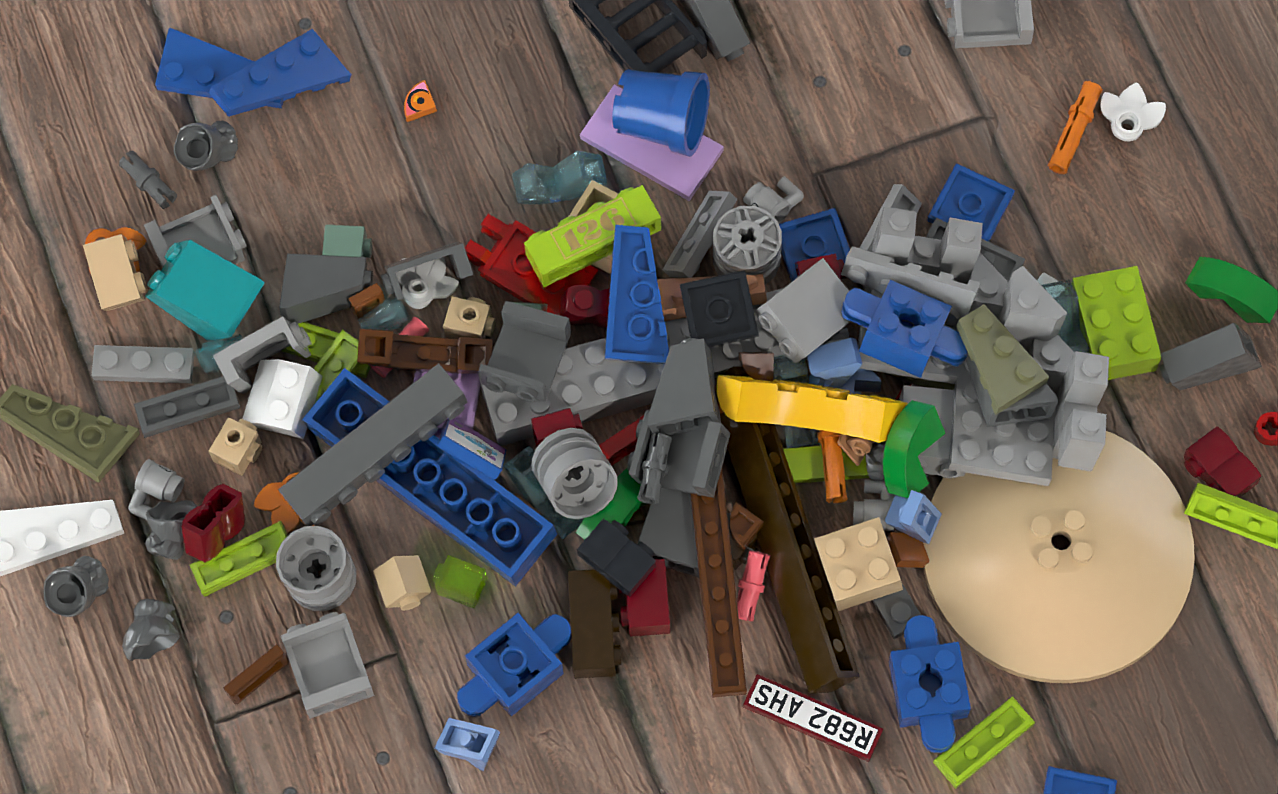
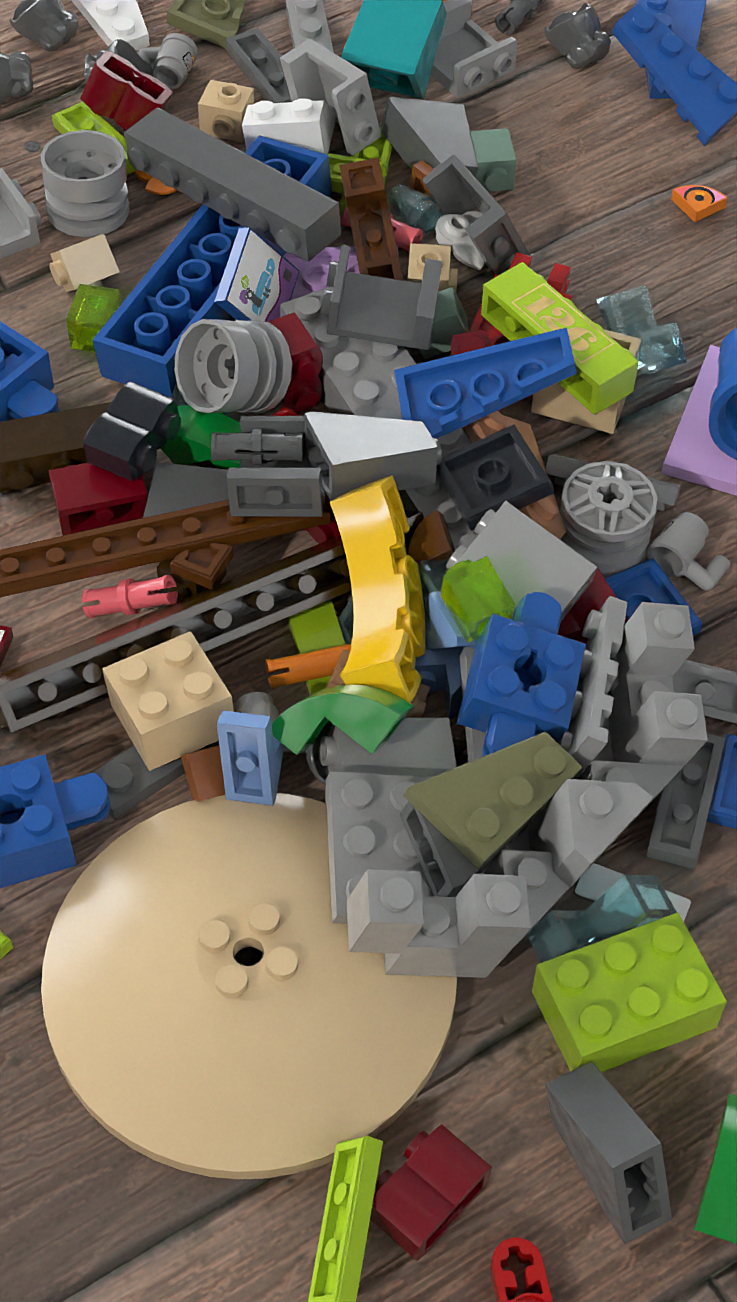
camera: 75 degrees right, 15 degrees down
none -> clear neon green brick [440,556,515,643]

